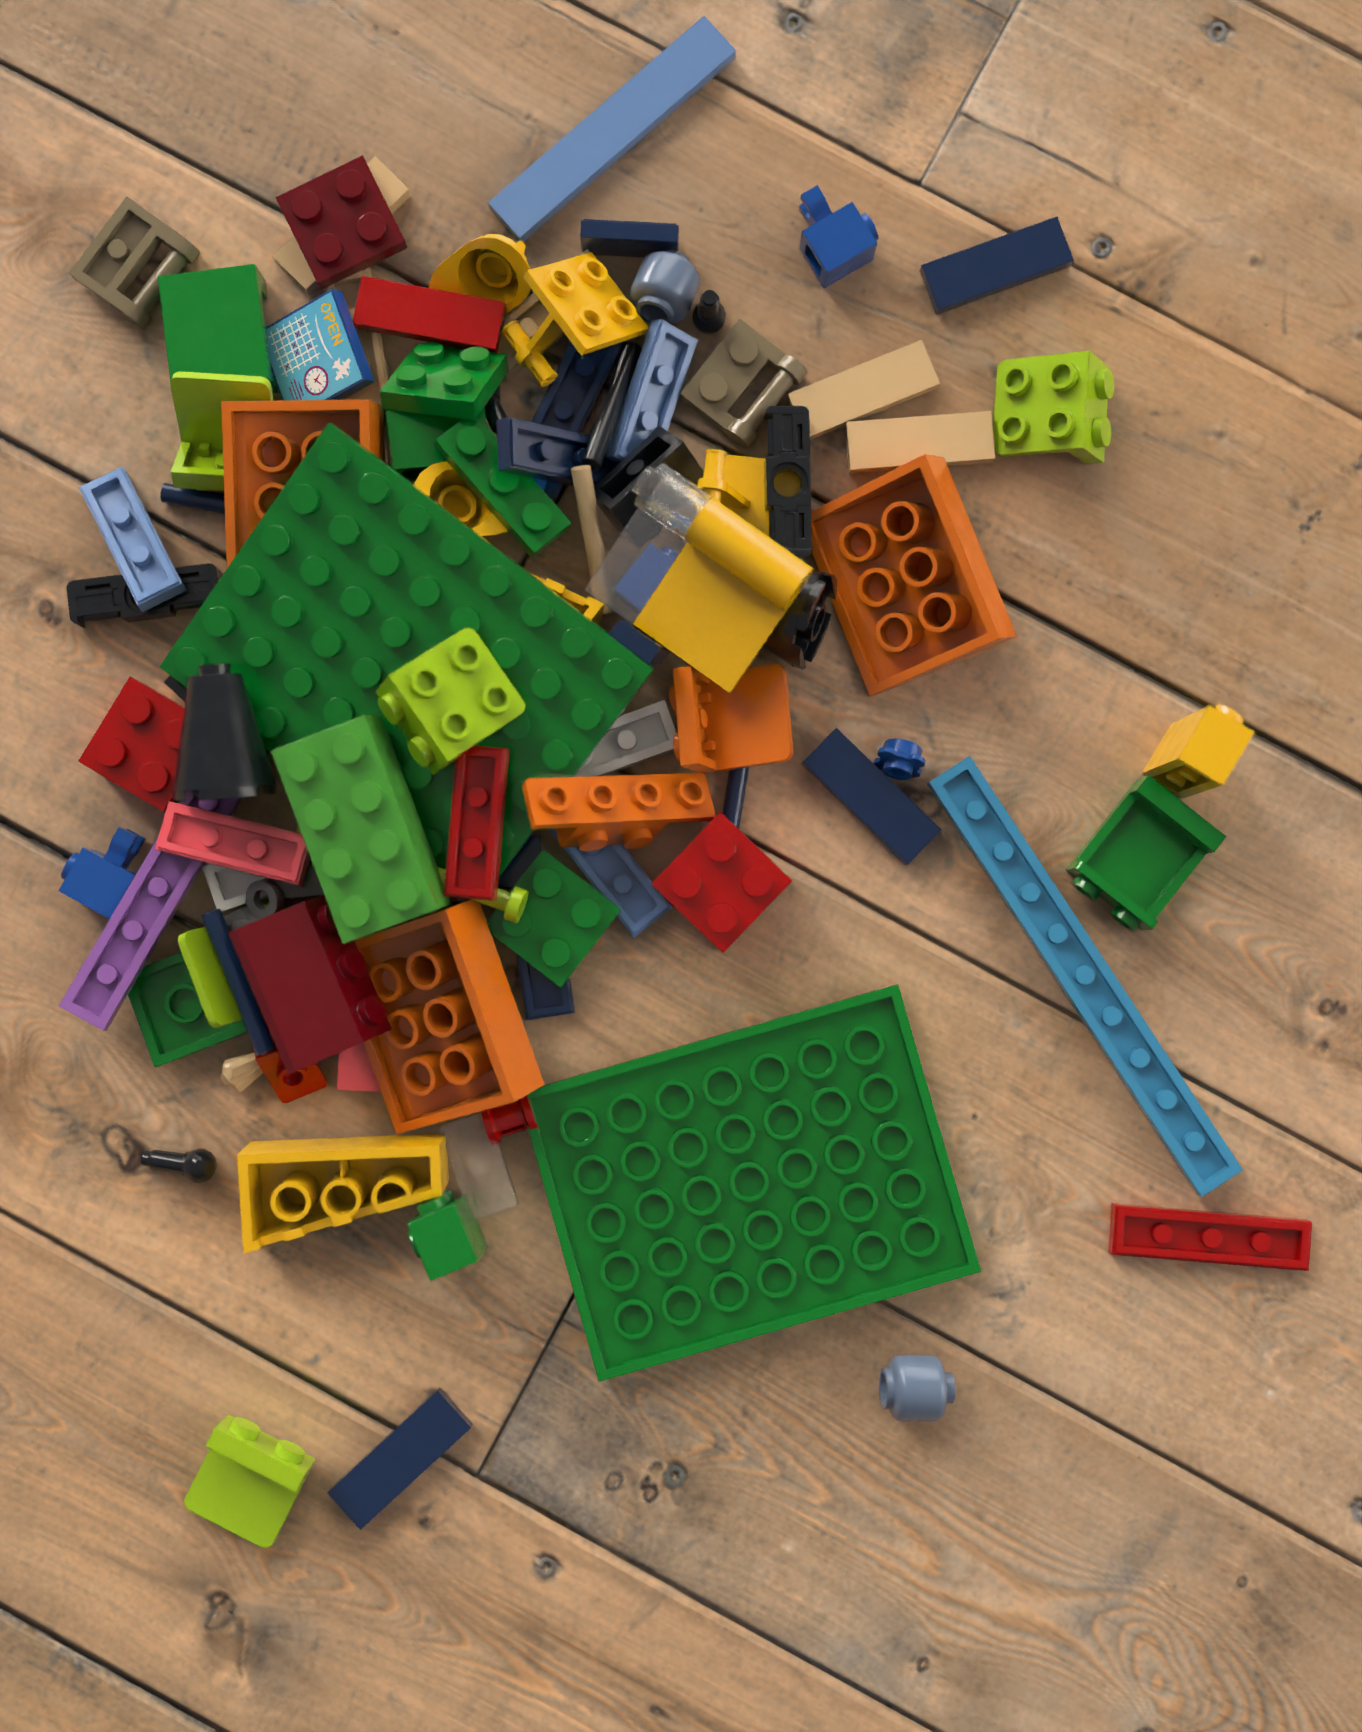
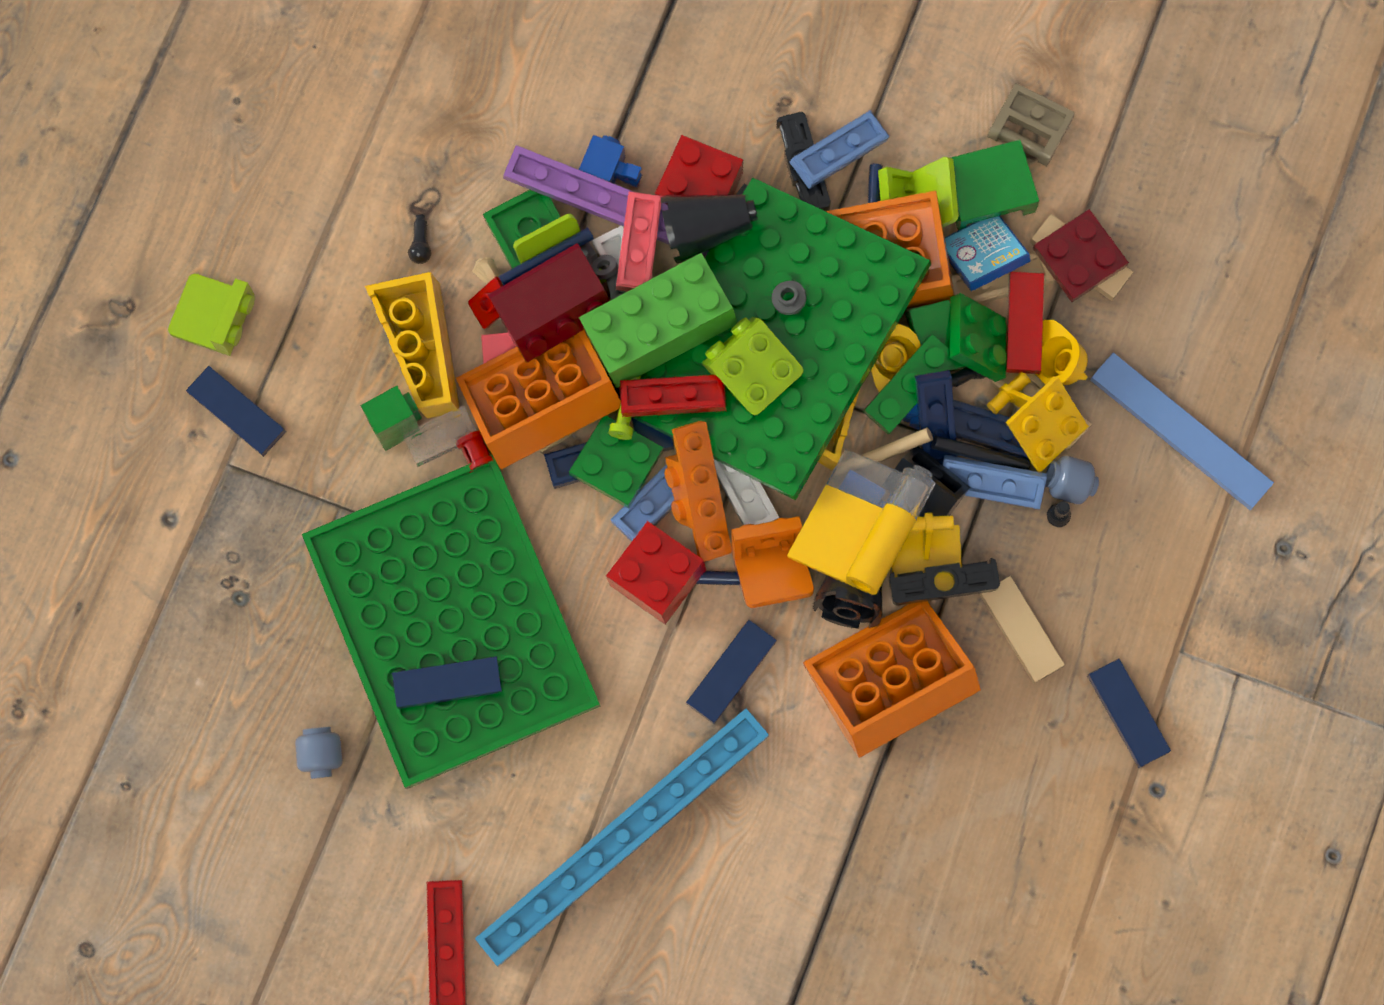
camera: 85 degrees right, 10 degrees down
dark blue tile [580,219,679,258] -> none
dark blue tile [609,620,671,665] -> none
dark tan plate [680,319,808,449] -> none
blue brick [799,185,879,289] -> none
tan tile [845,411,995,474] -> none
blue plate [874,738,926,780] -> none
lime bracket [993,350,1114,464] -> none
green panel [1066,775,1227,932] -> none
yellow brick [1141,705,1255,798] -> none
none -> dark blue tile [392,656,502,709]
none -> dark grey plate [772,281,807,315]

